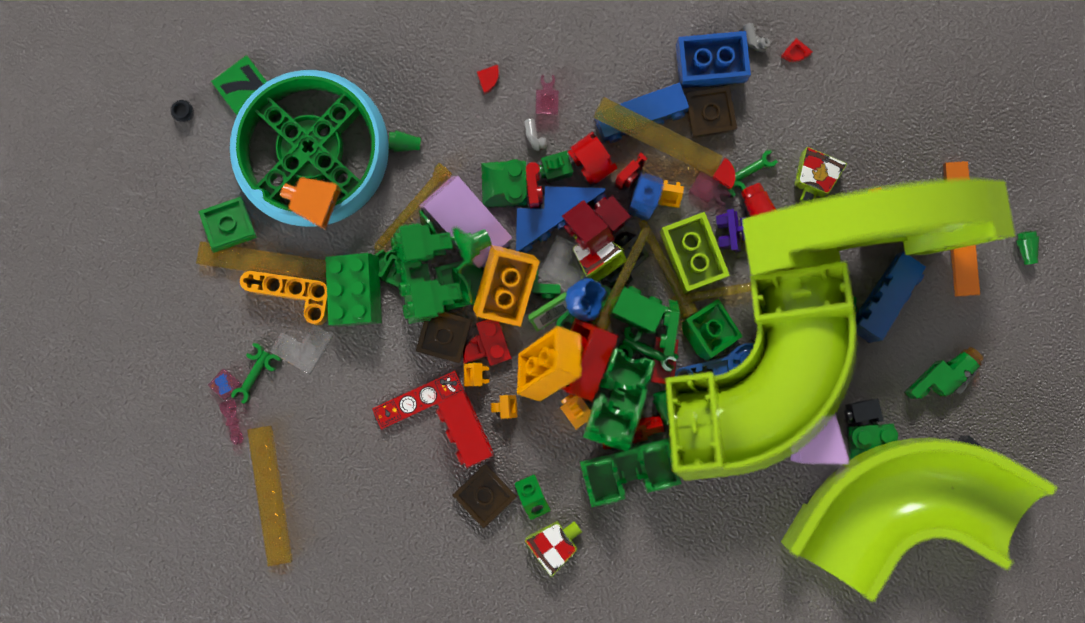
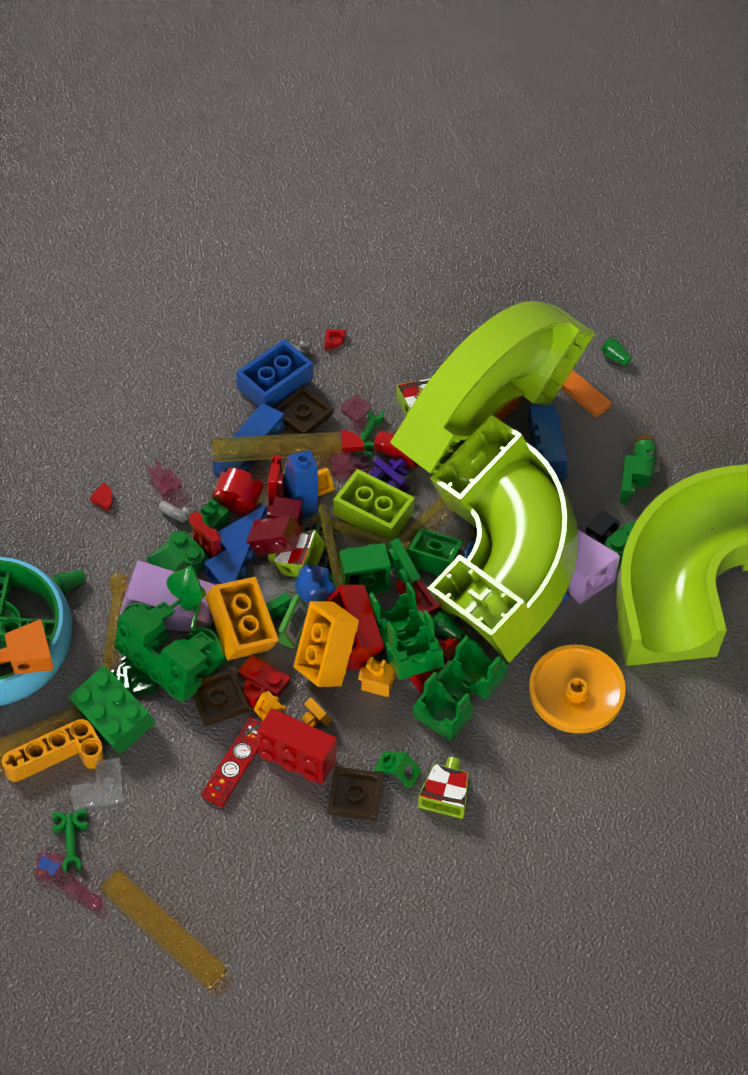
camera: 40 degrees left, 30 degrees down
green bar [617,324,679,372] -> none
none -> clear pink tile [341,394,372,424]
none -> light orange dish [529,645,626,733]

